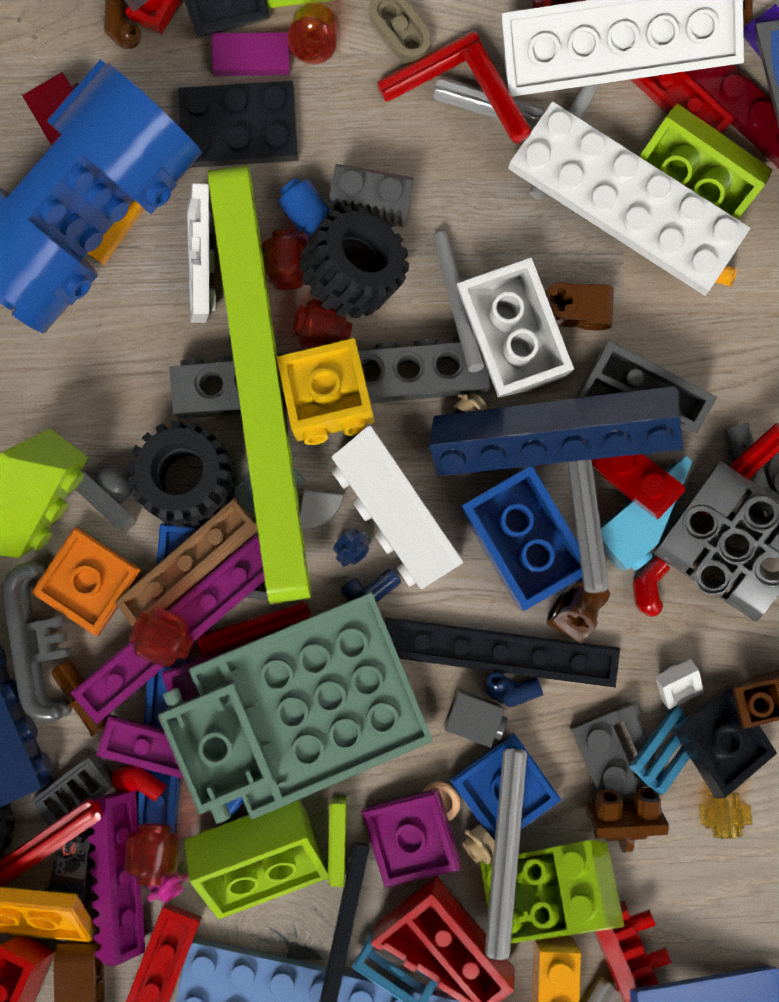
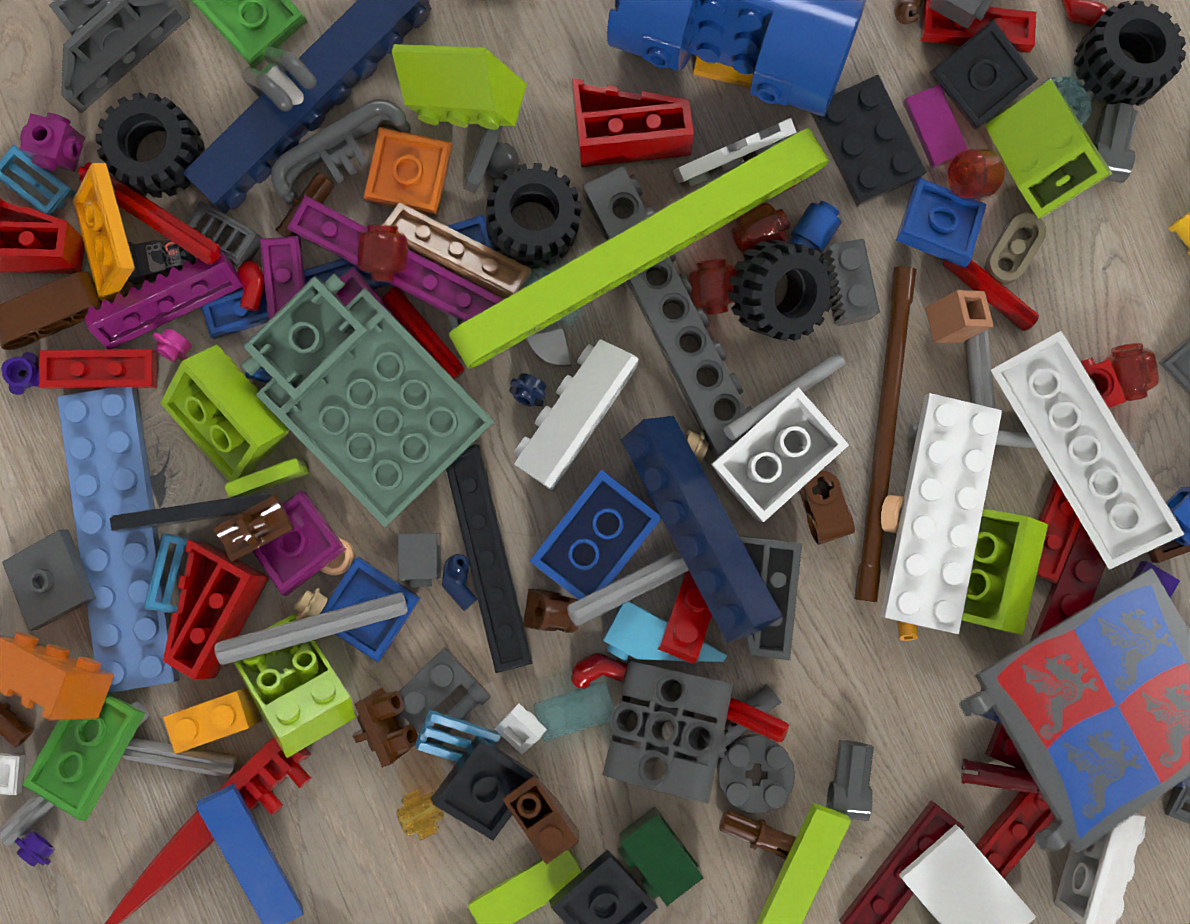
camera: 65 degrees right, 0 degrees up
clear red head [123,823,180,886] -> none
yellow plate [276,338,375,445] -> none
dark blue arm [341,568,401,602] -> none
red axle [463,42,531,144] -> none
none -> reddish brown hips [213,495,295,562]
none -> clear light blue plate [534,681,614,742]
none -> red wedge [572,78,694,167]
none -> reddish brown piece [854,266,916,602]
none -> light nougat tile [881,495,904,533]
none -> blue plate [896,177,987,268]
none -> nougat brick [925,290,994,343]

